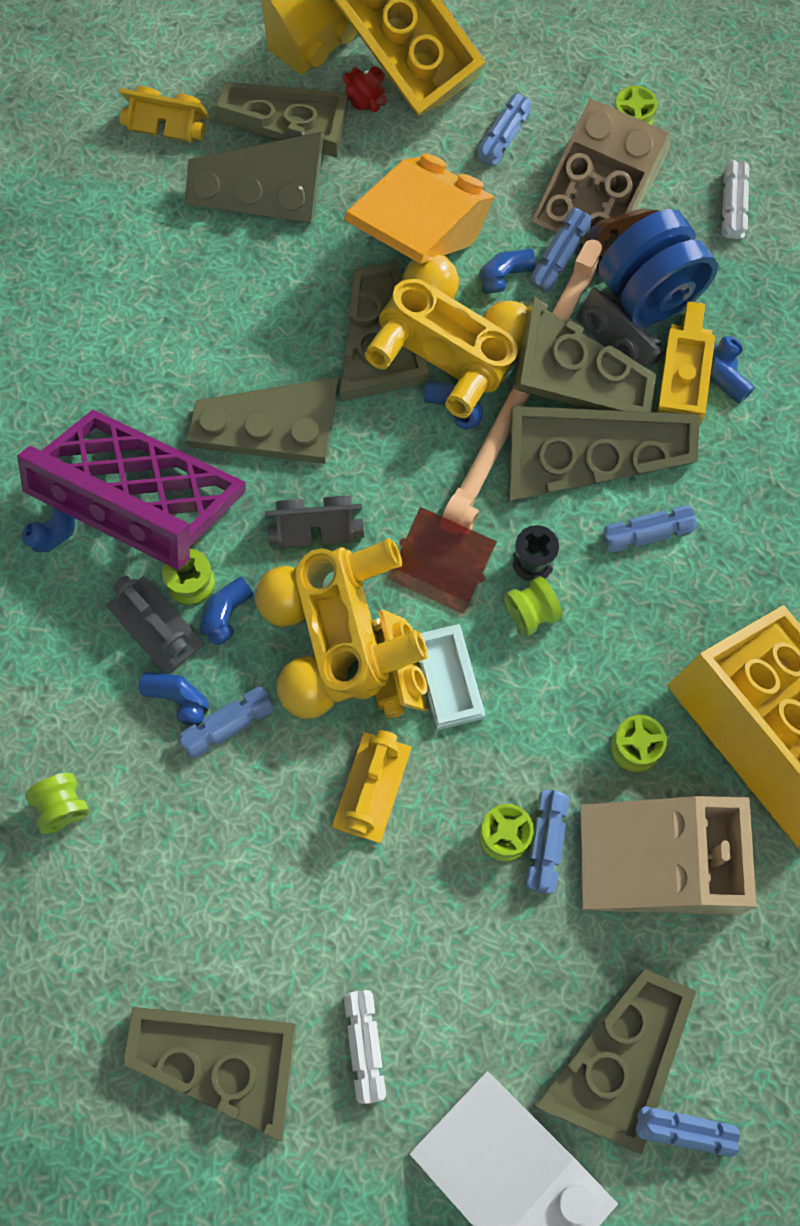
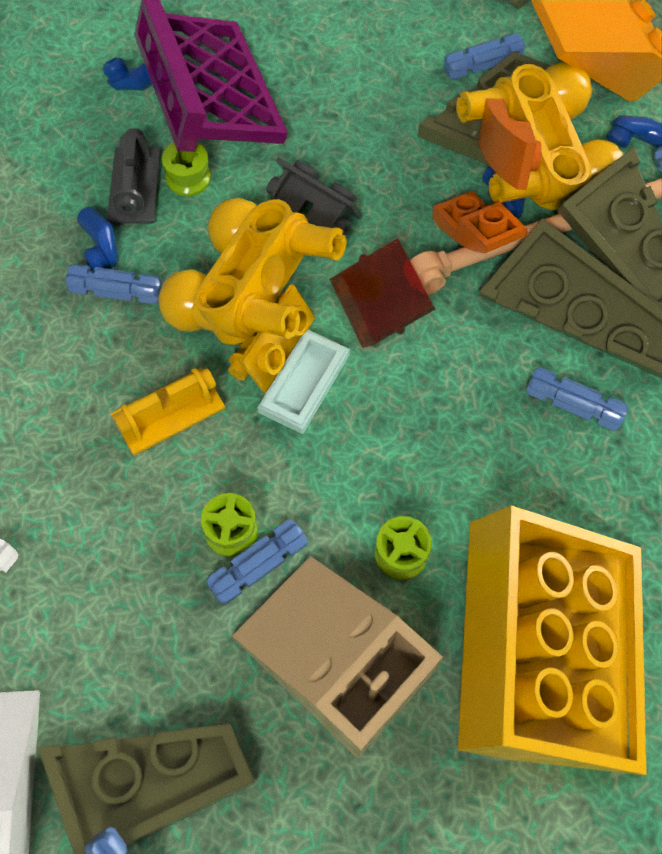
camera: 40 degrees right, 5 degrees down
olive wing [187,377,340,464] -> none
blue arm [199,576,254,645] -> none
lime wheel [504,576,563,637] -> none
black bush [513,525,559,581] -> none
none -> orange slope [433,190,527,253]
none -> medium blue axle [443,33,525,79]
none -> orange slope [478,98,542,190]

